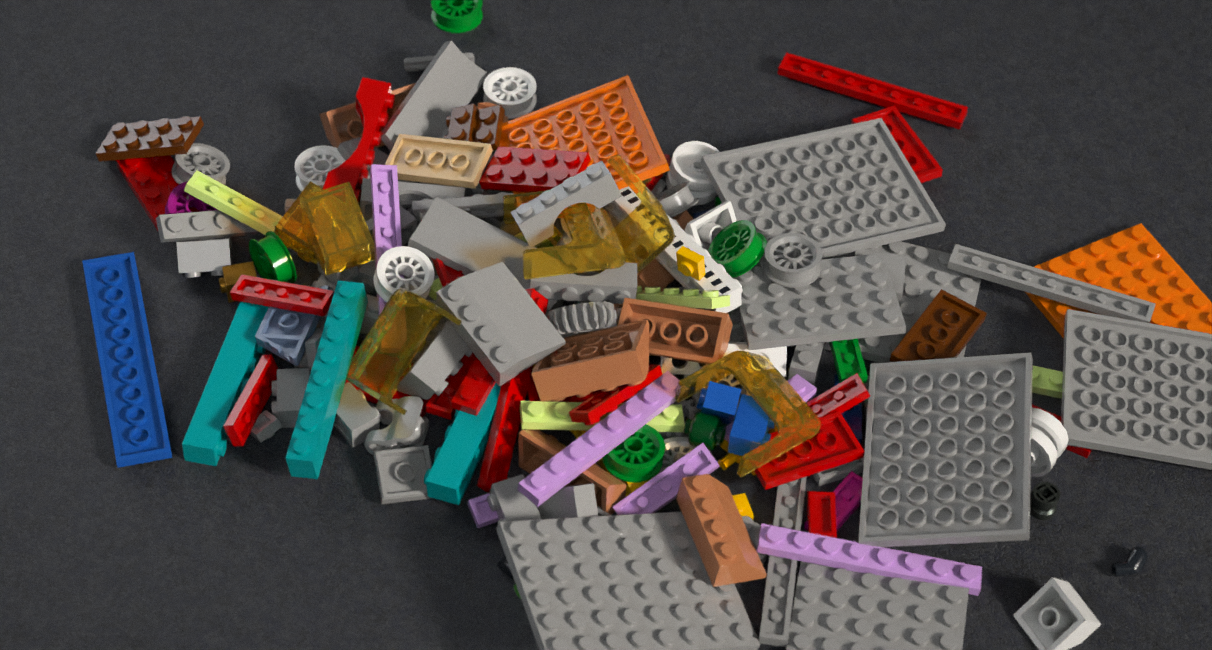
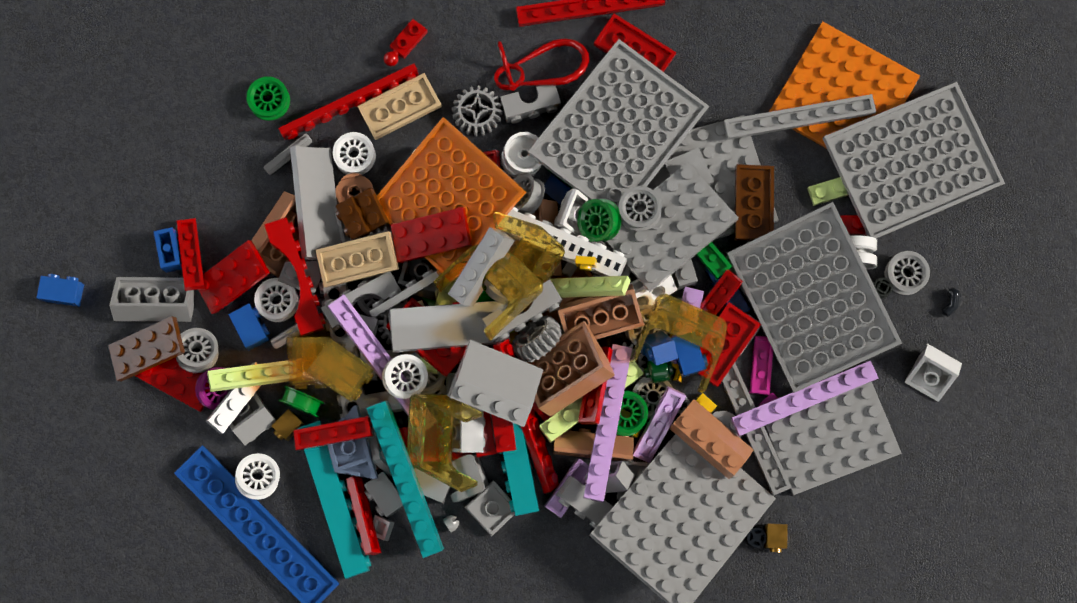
camera: 30 degrees left, 30 degrees up
red tile [807,491,837,538] -> none
none -> blue brick [36,274,84,307]
none -> light grey slope [109,277,194,322]
none -> blue brick [154,227,182,273]
none -> red plate [176,218,205,291]
none -> red plate [198,240,270,314]
none -> blue brick [228,304,270,351]
none -> white wheel [235,453,280,500]
none -> red plate [278,63,419,140]
none -> tan plate [358,73,442,140]
none -> red plate [384,19,428,67]
none -> light grey hinge [443,515,459,533]
none -> light grey gear [452,85,503,136]
none -> red animal [494,38,589,91]
none -> light grey arch [500,86,561,124]
none -> light grey wheel [884,251,930,295]

